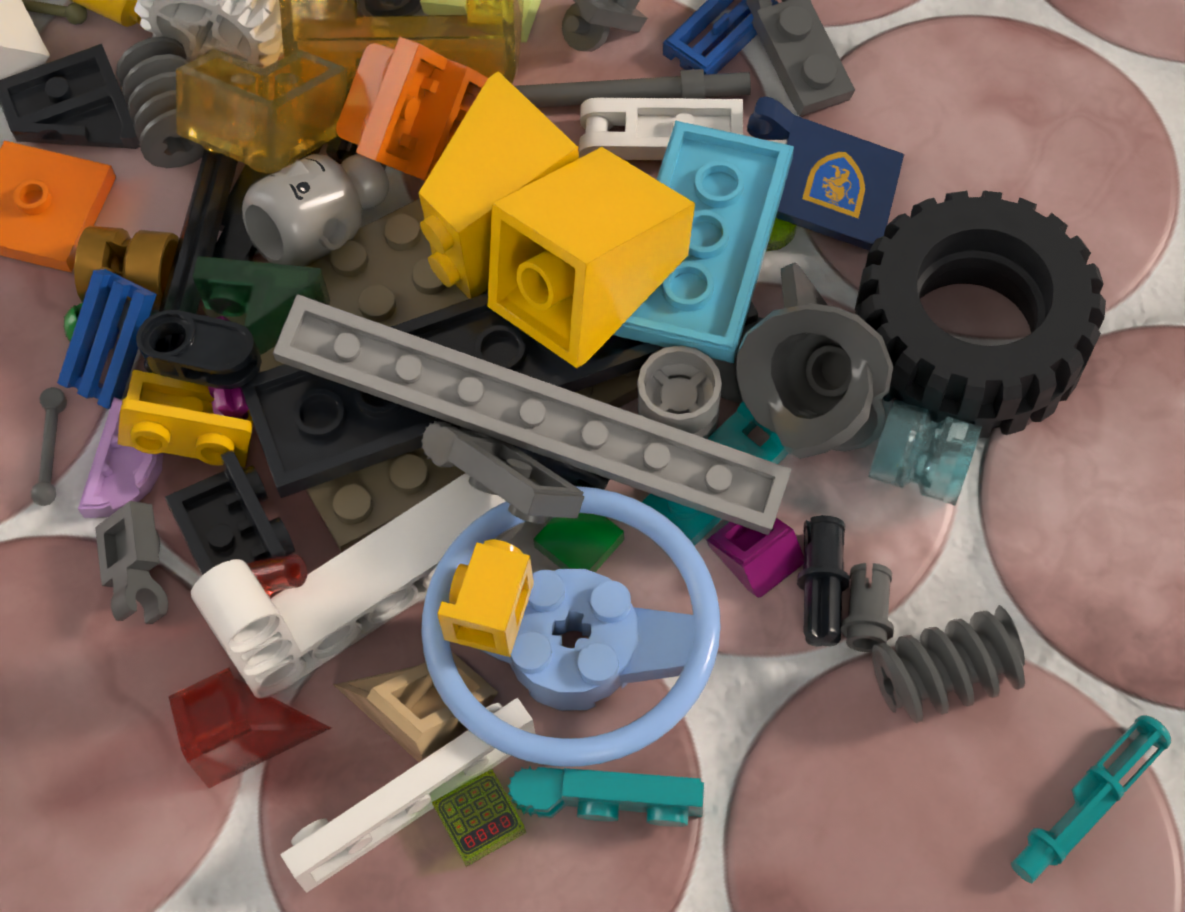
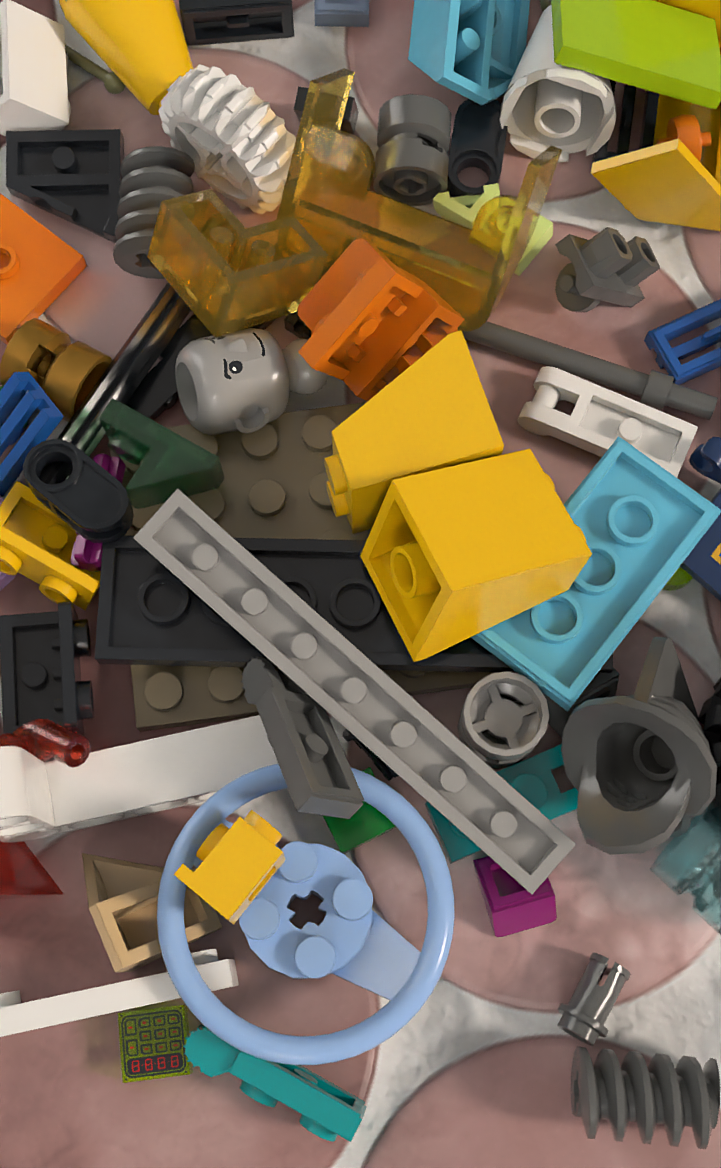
camera: 20 degrees right, 10 degrees up
black axle [797,515,850,647] -> none

